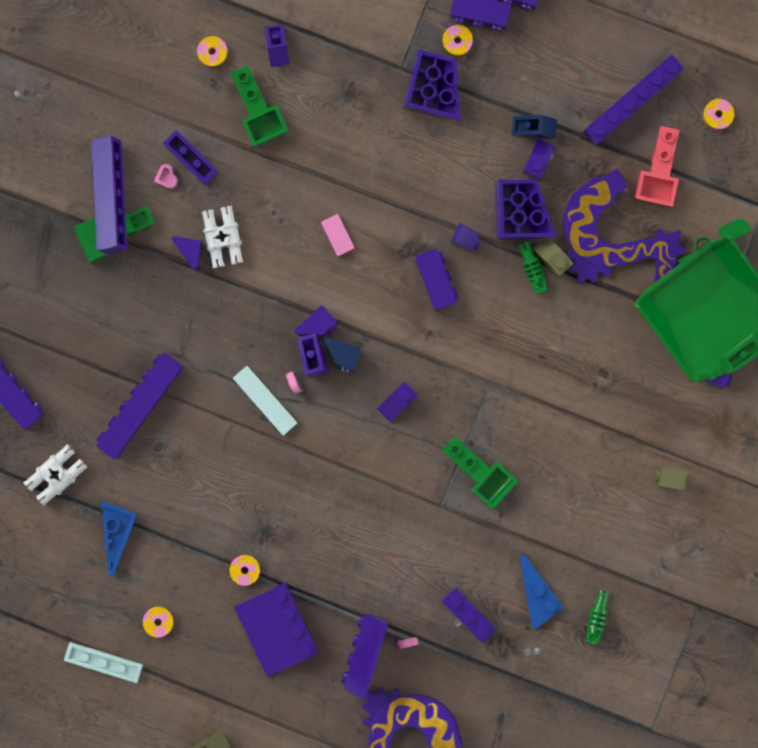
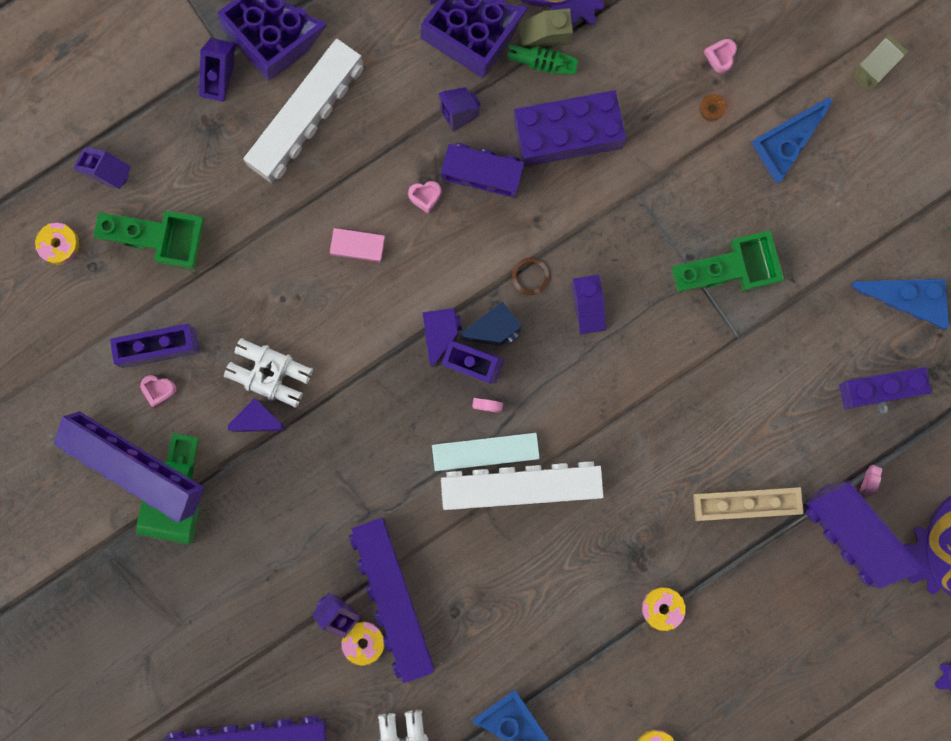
camera: 55 degrees left, 5 degrees down
dark purple slope [234,582,319,676] -> none
none -> dark purple slope [199,38,235,102]
none -> white brick [243,38,363,183]
none -> dark purple slope [312,592,361,638]
none -> yellow piece [341,621,385,666]
none -> bright pink tile [408,181,442,214]
none -> white brick [441,462,603,510]
none -> reddish brown piece [512,258,549,295]
none -> dark purple brick [514,90,626,167]
none -> tan plate [693,487,803,521]
none -> clear orange tile [699,94,726,121]
none -> bright pink tile [704,39,737,73]
none -> blue wing [751,97,832,185]

